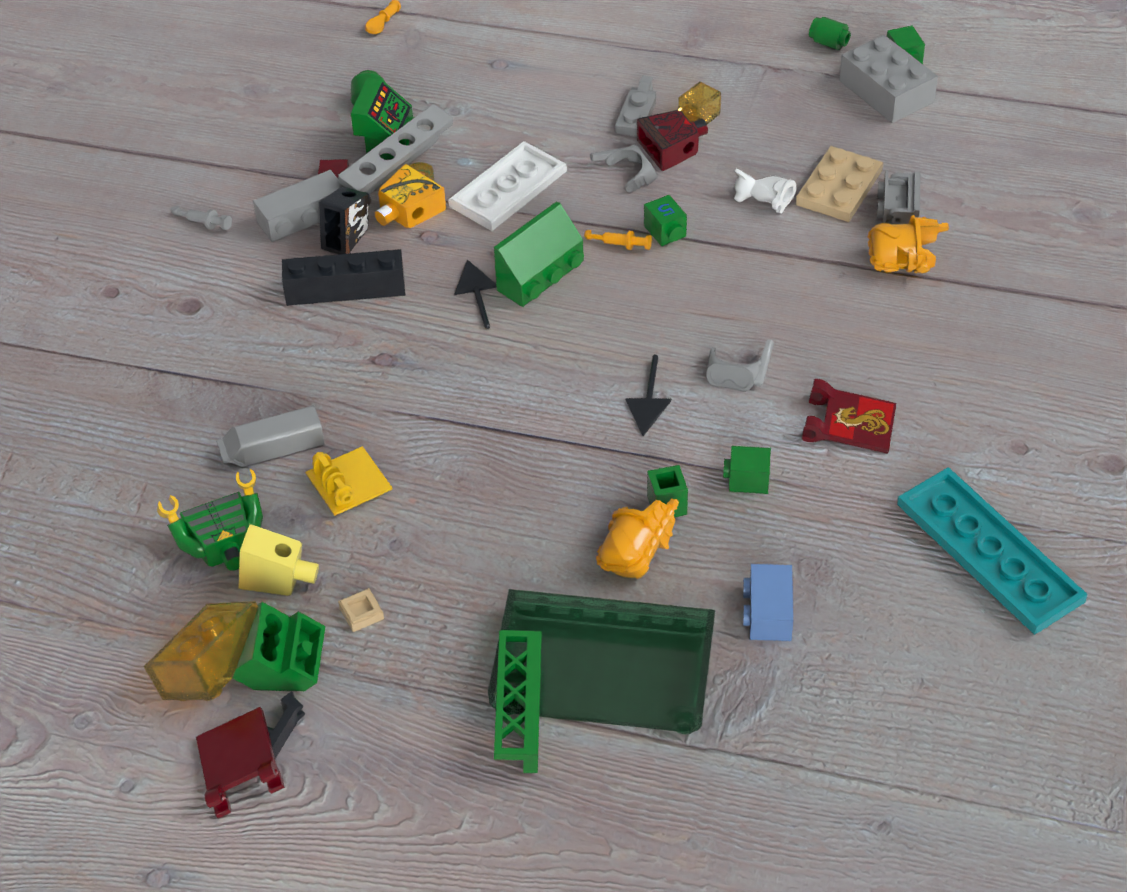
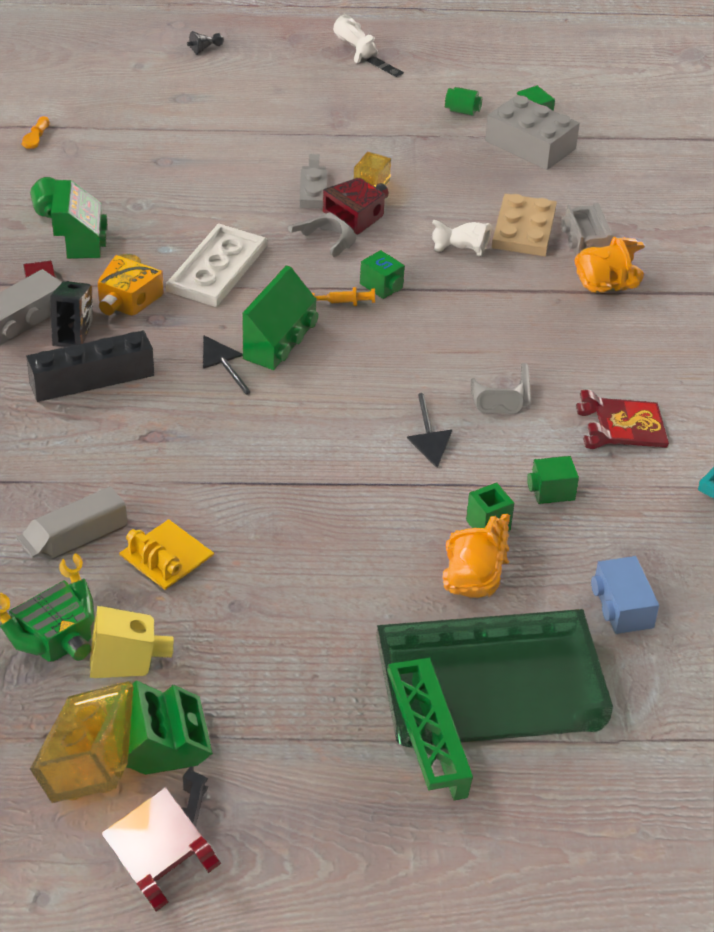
camera: 20 degrees left, 5 degrees down
light grey piece [338,104,453,194] -> none
tan tile [338,588,384,632] -> none

